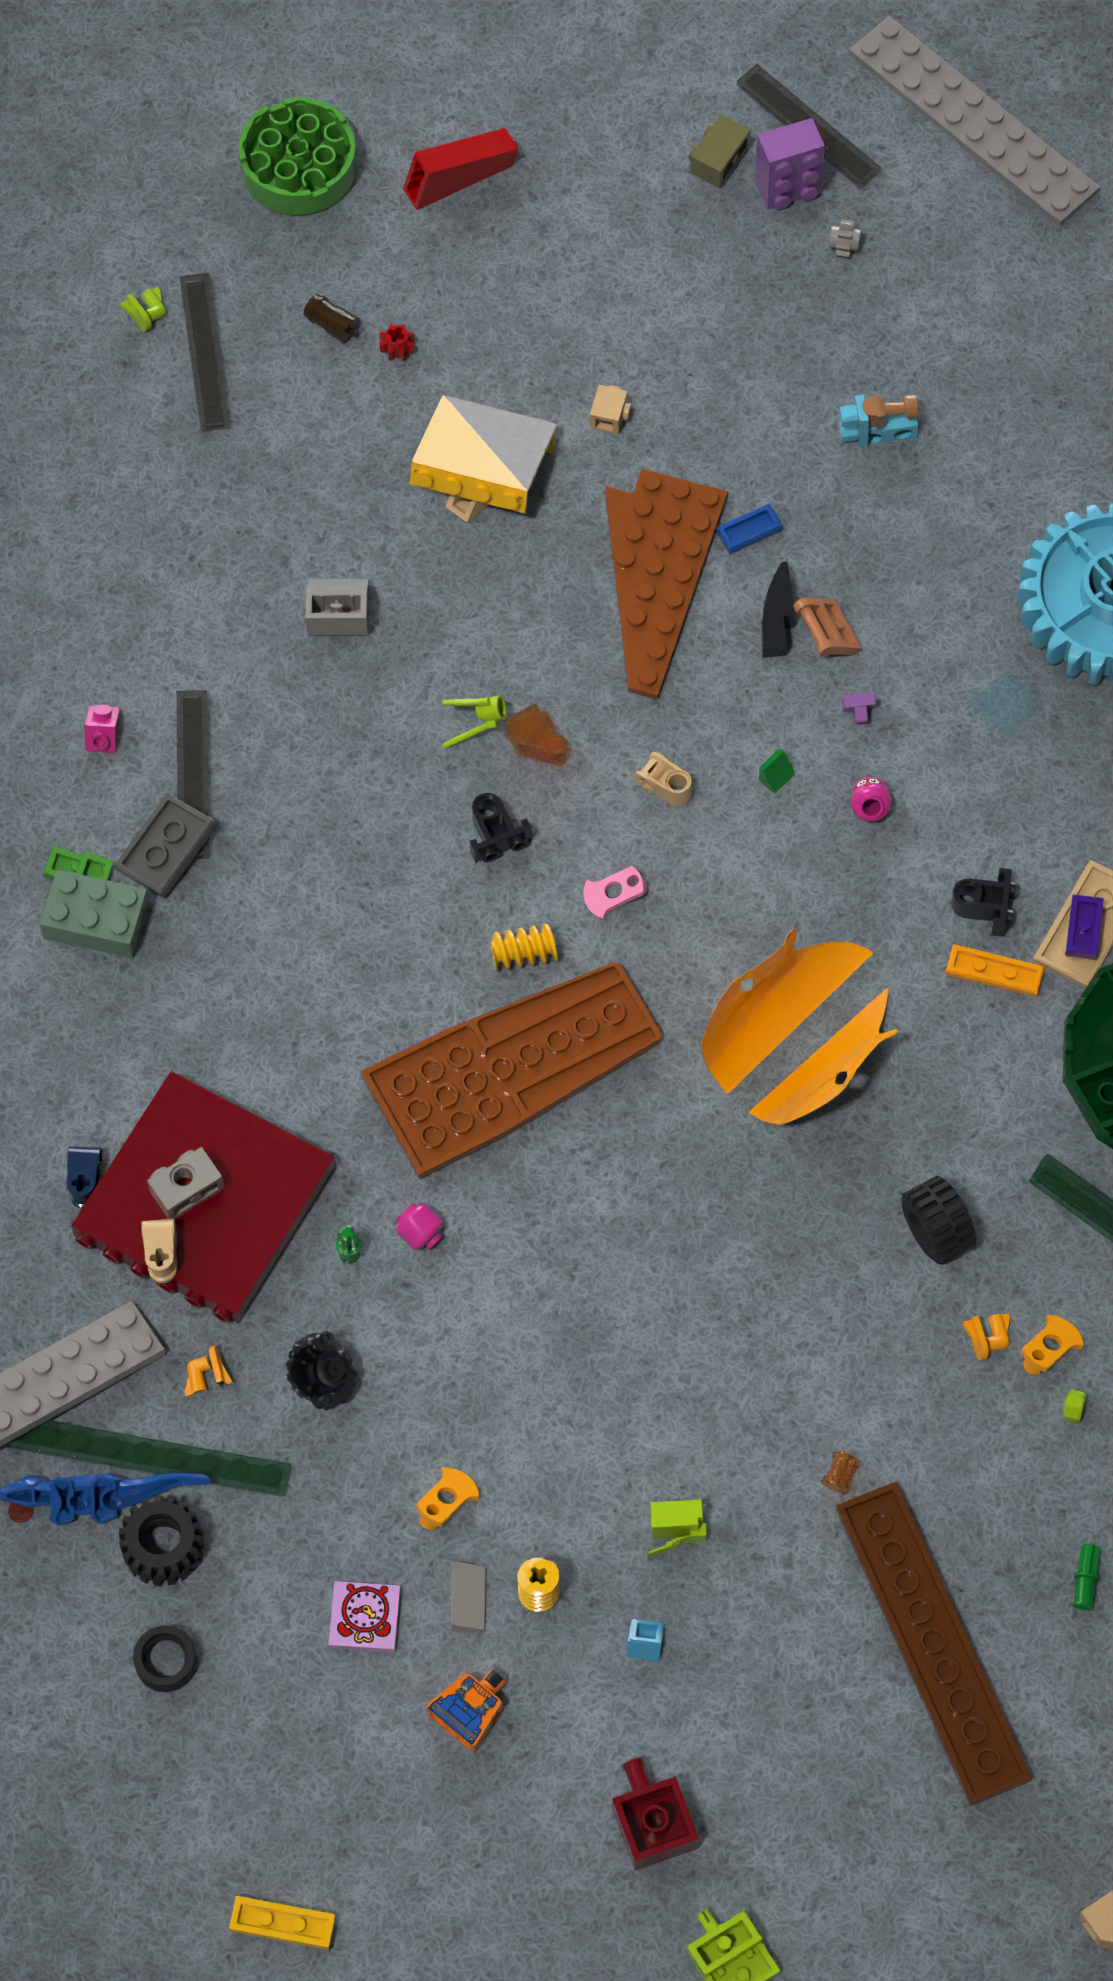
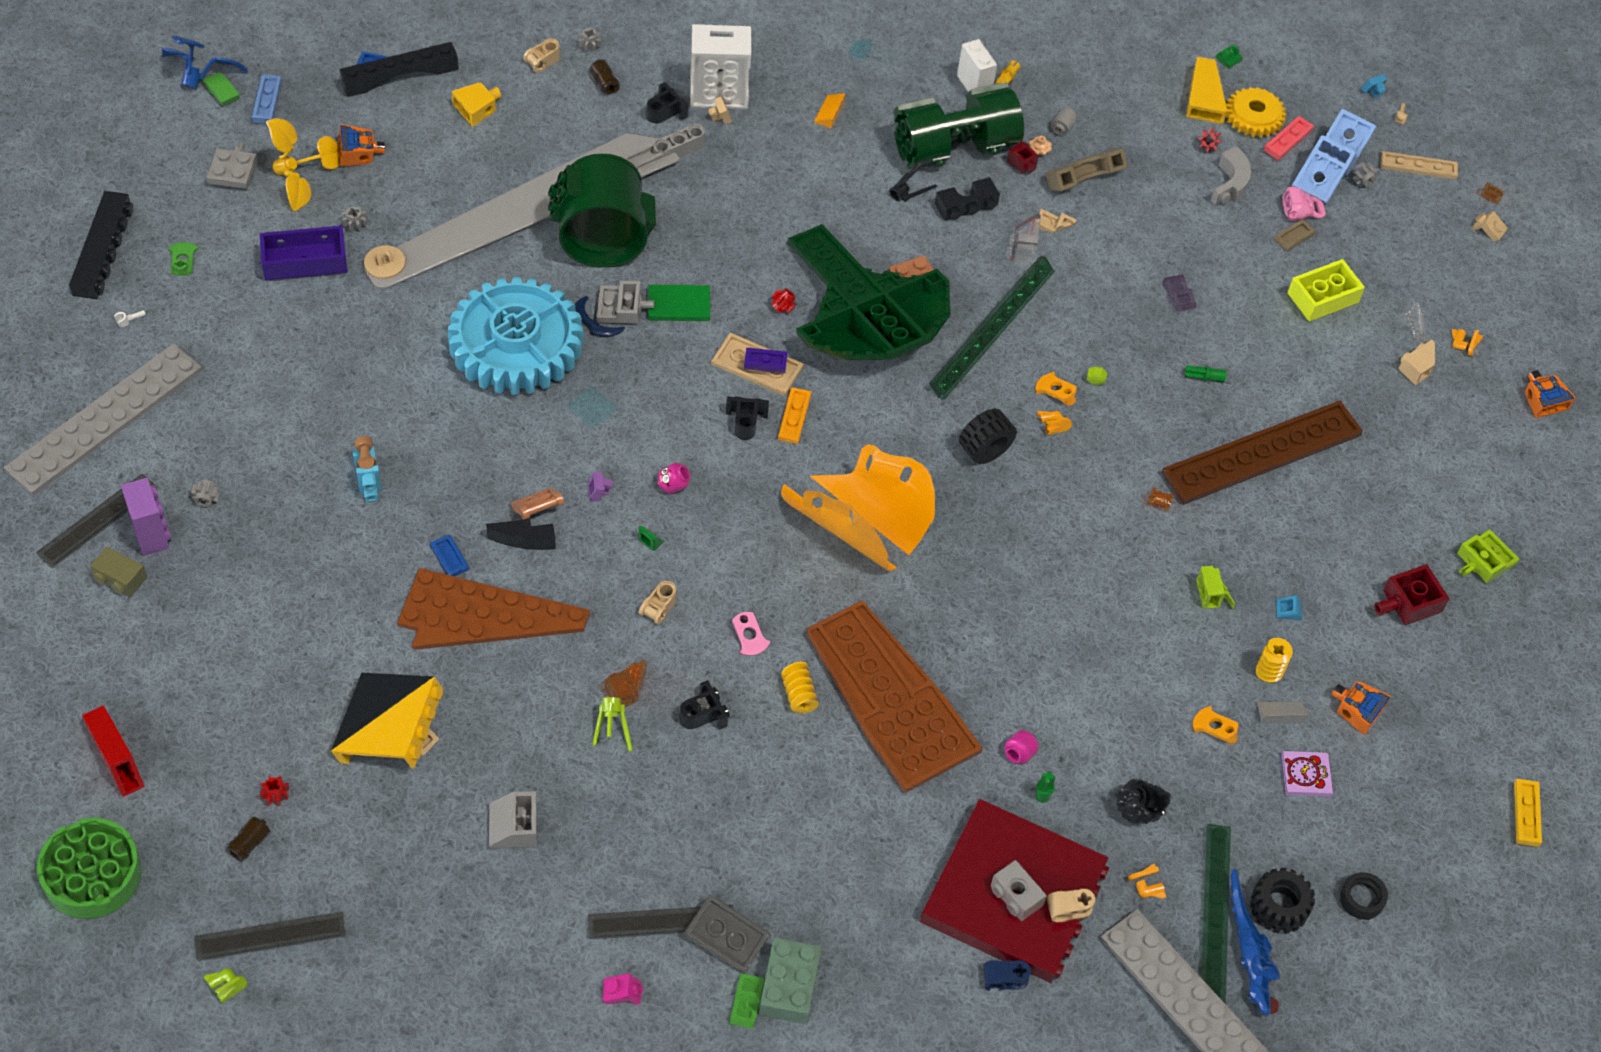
camera: 100 degrees left, 10 degrees down
tan brick [590,385,632,435] -> none

